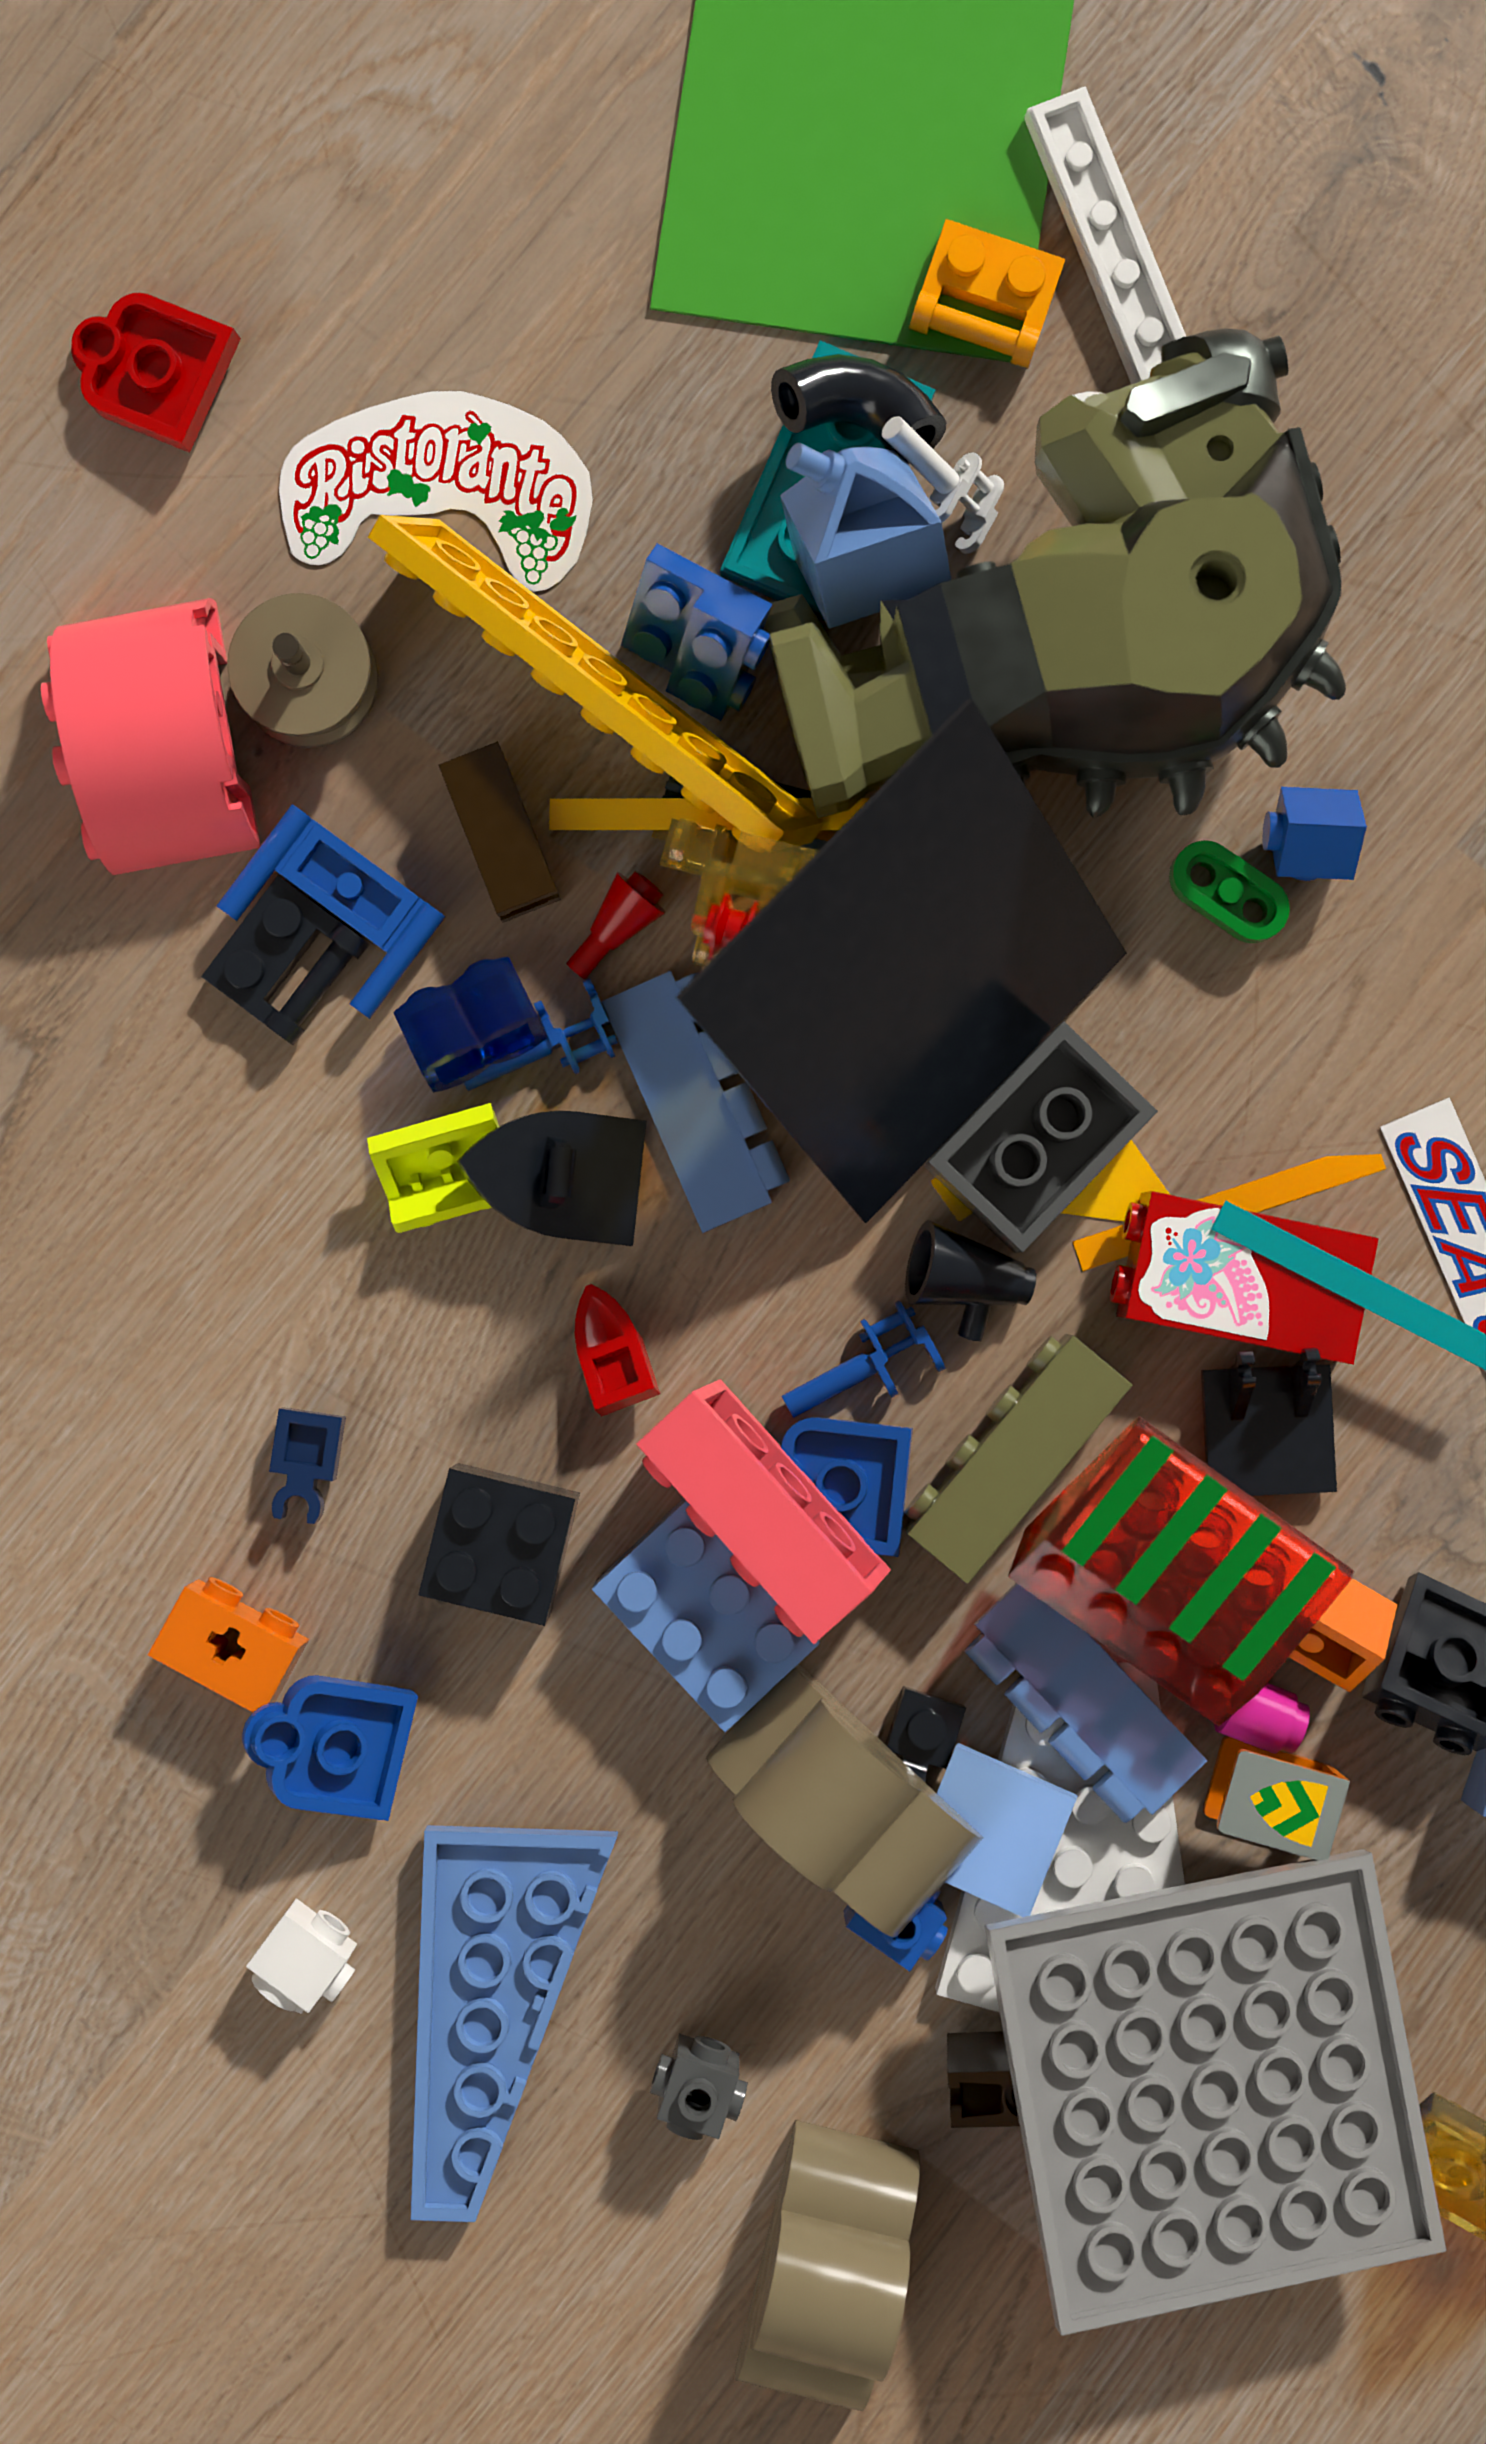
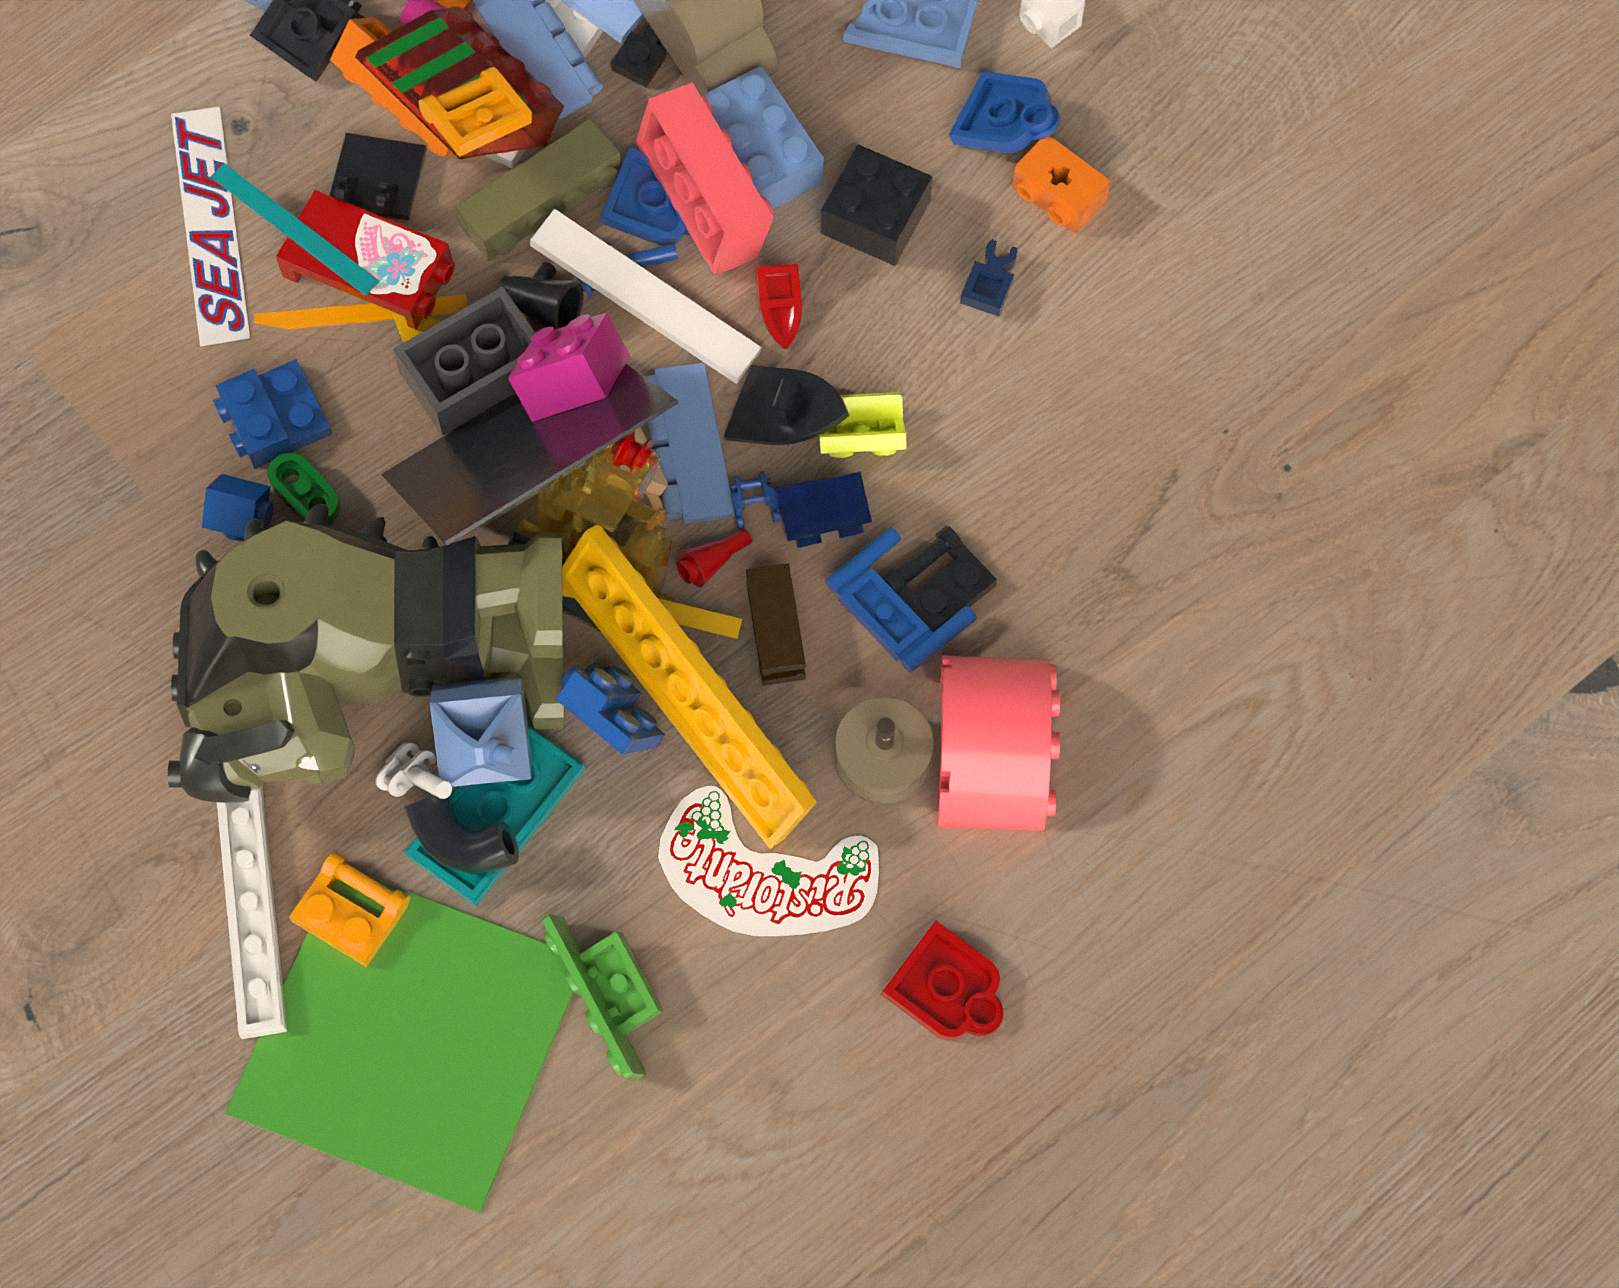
camera: 165 degrees left, 20 degrees down
none -> blue plate [213,359,332,469]
none -> light orange plate [419,67,532,157]
none -> dark pink brick [508,312,630,422]
none -> white tile [530,209,761,384]
none -> bright green bracket [542,914,664,1079]

